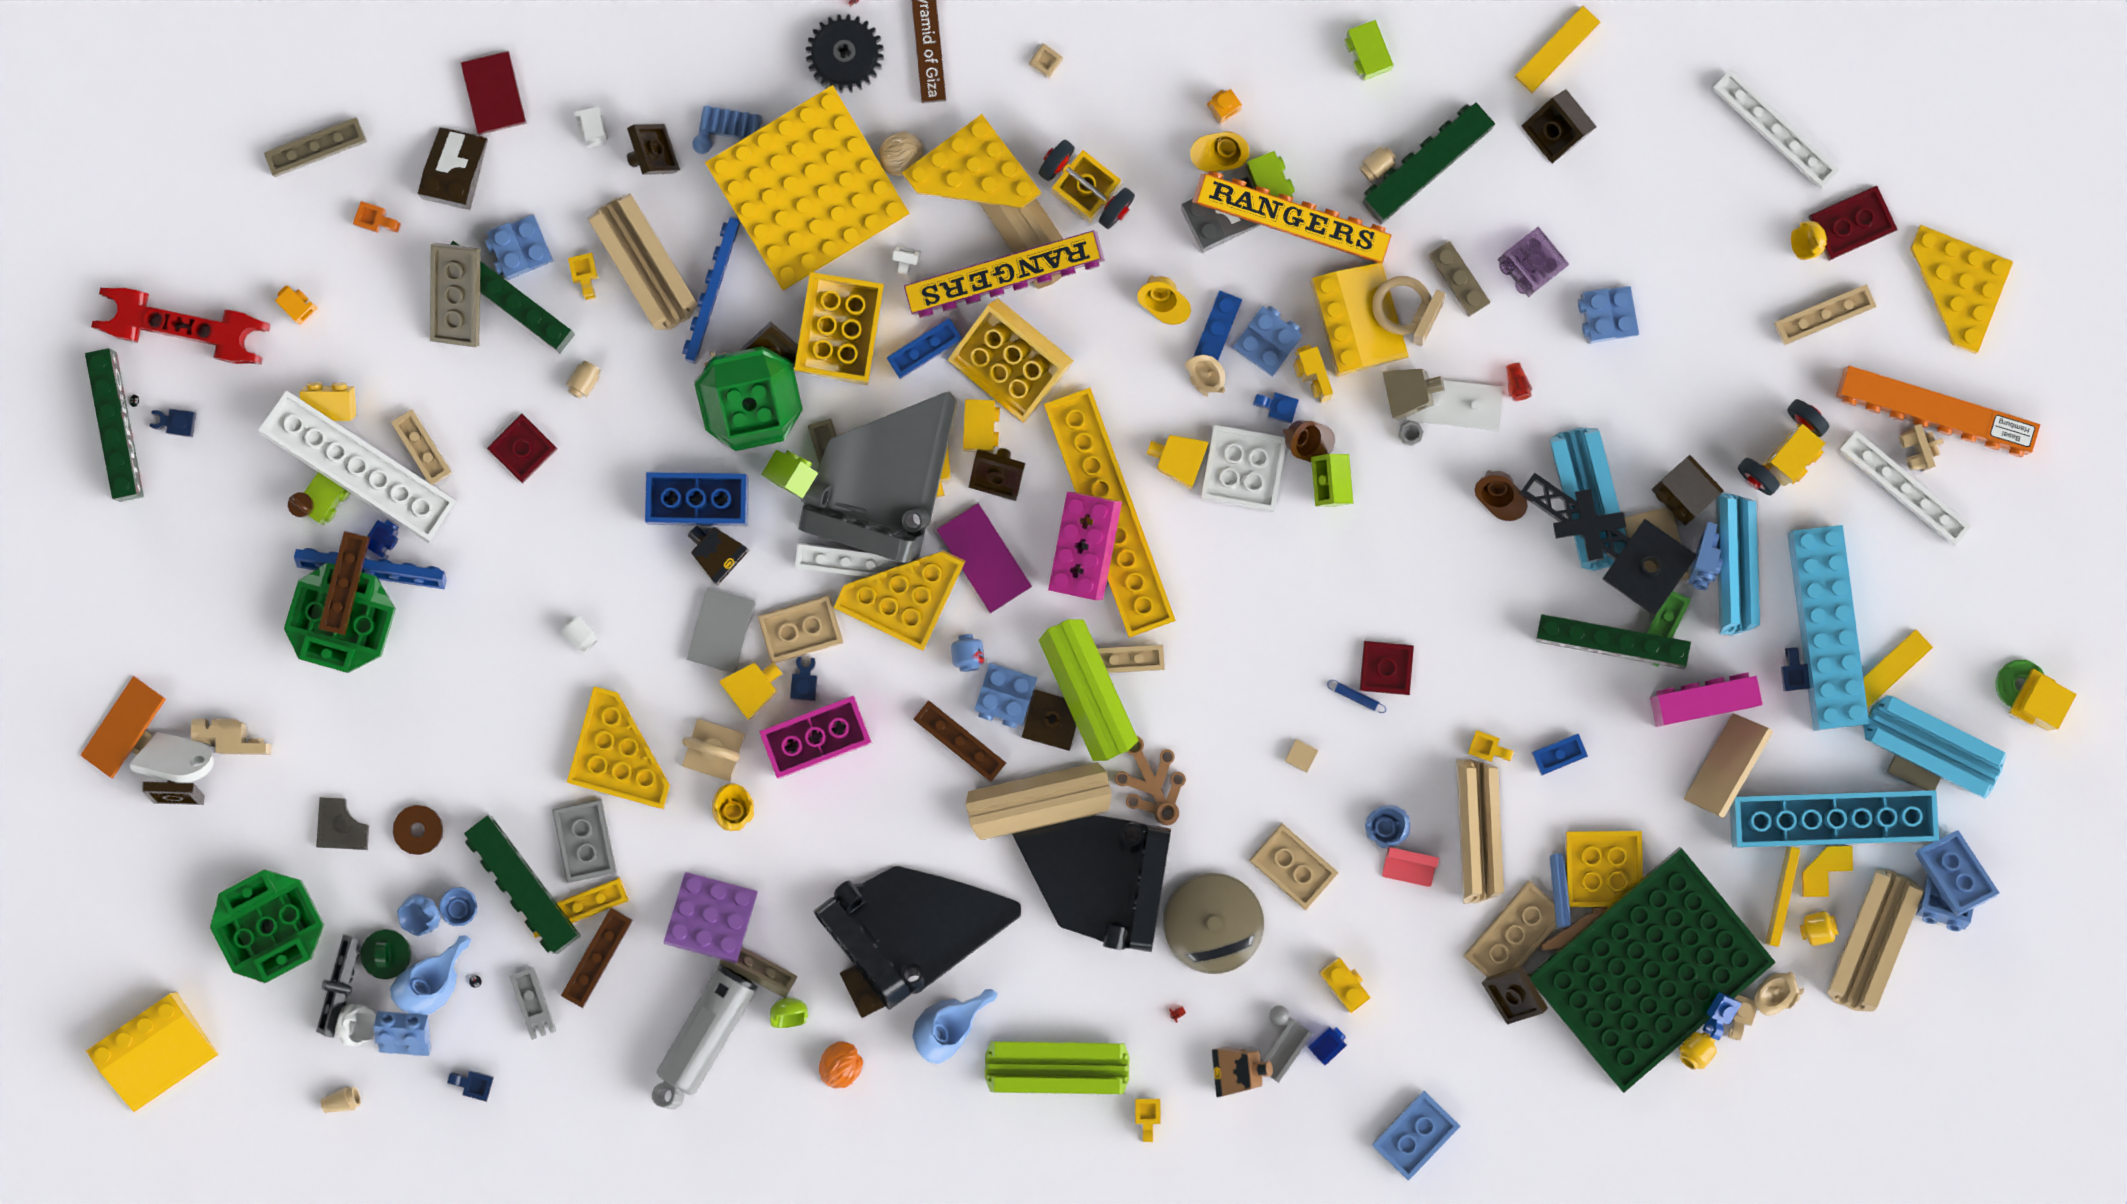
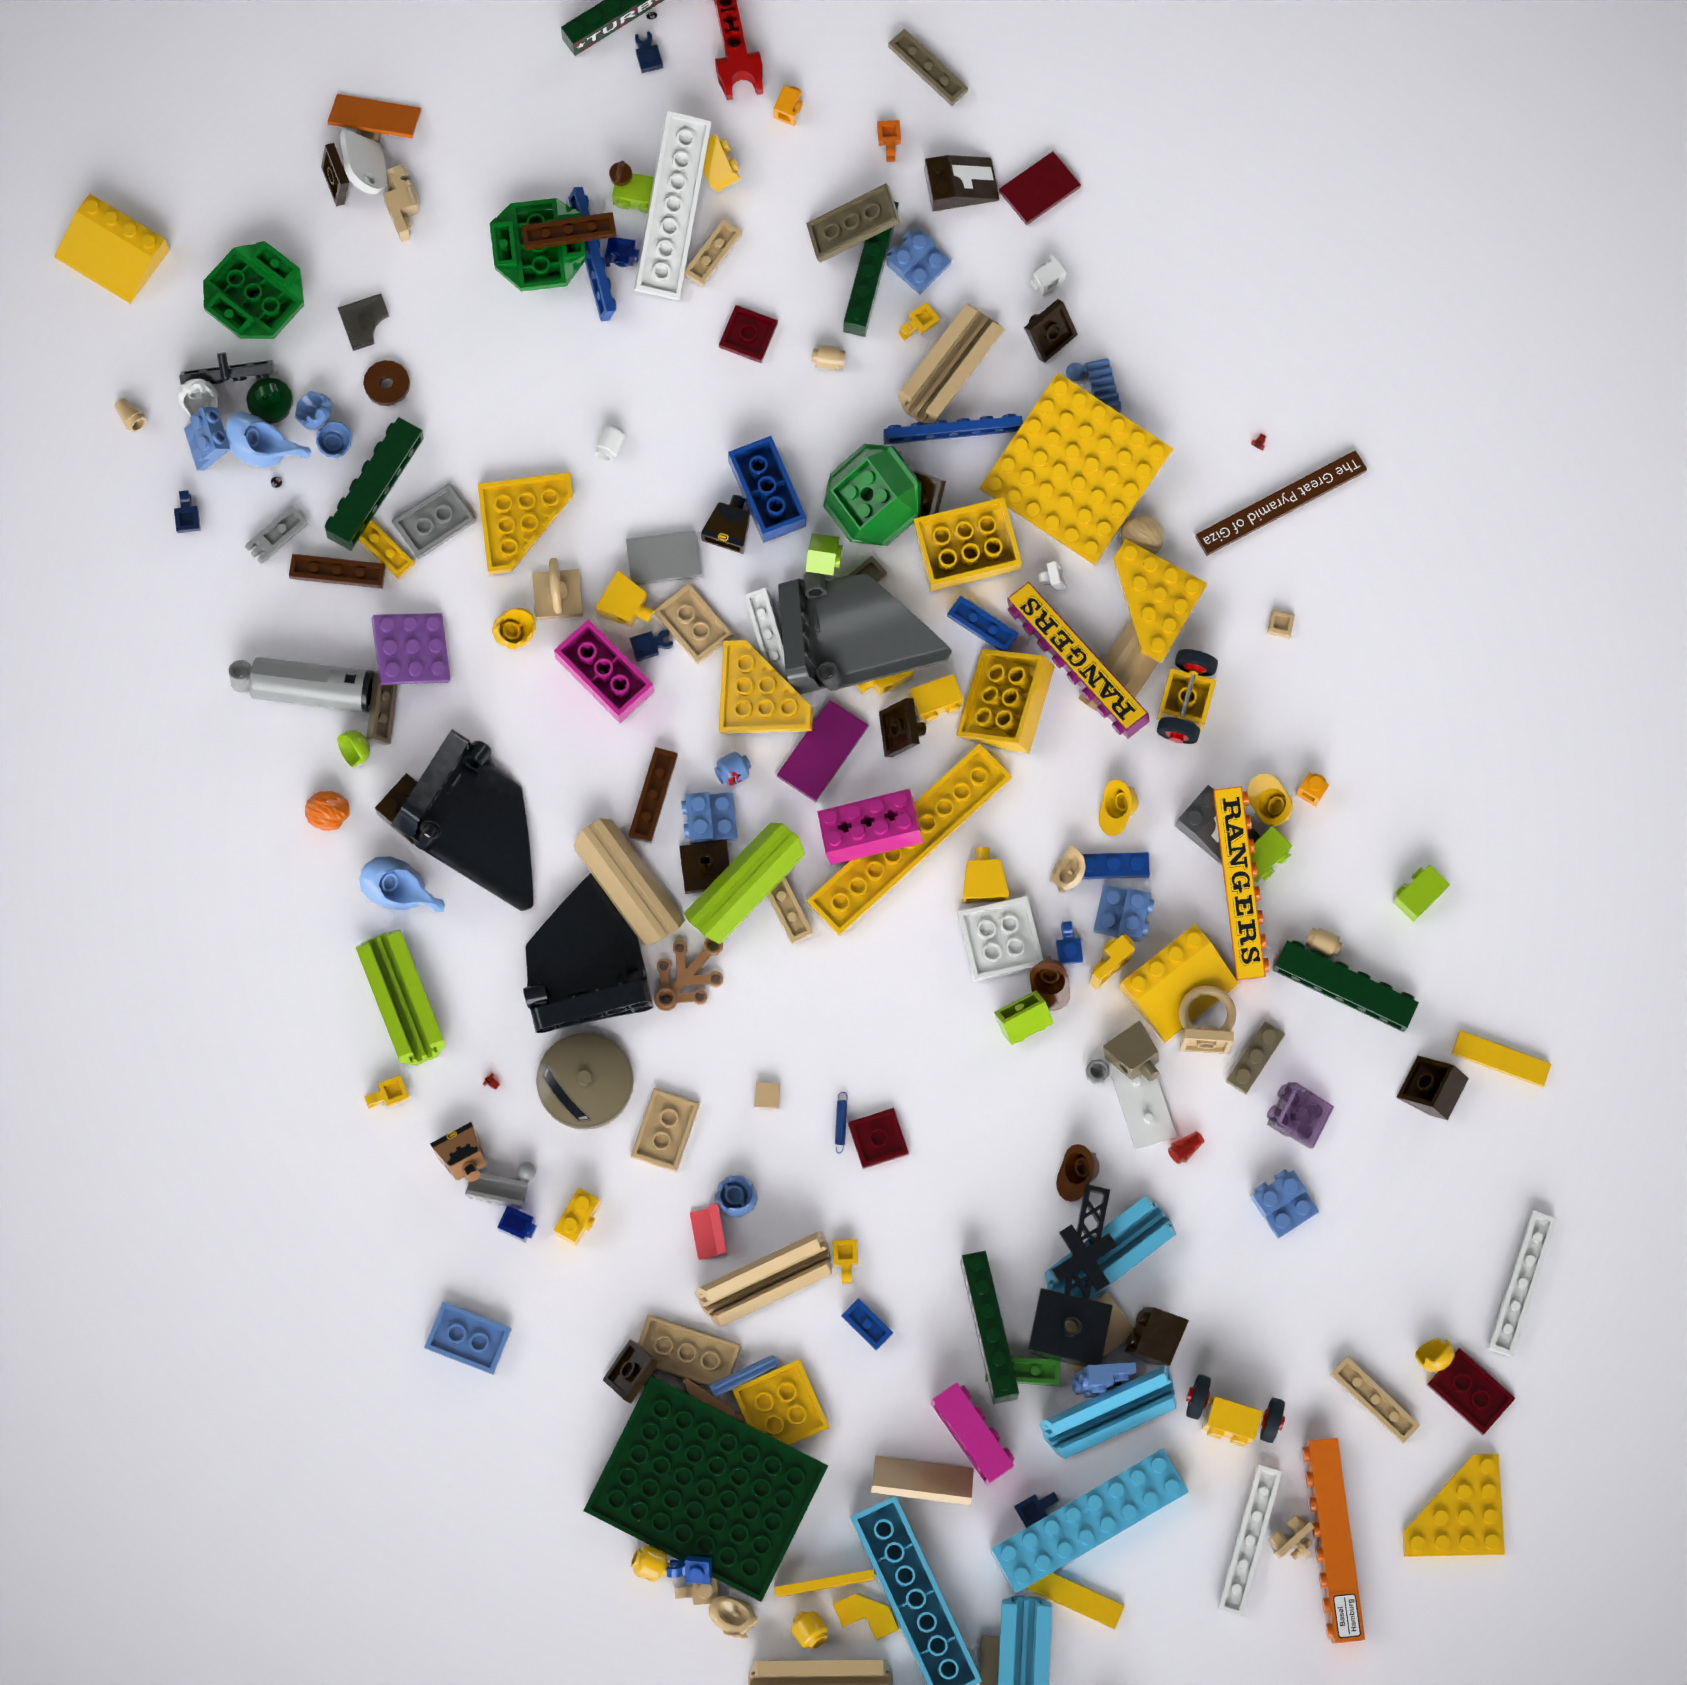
camera: 65 degrees right, 10 degrees down
black gear [805,14,884,93] -> none

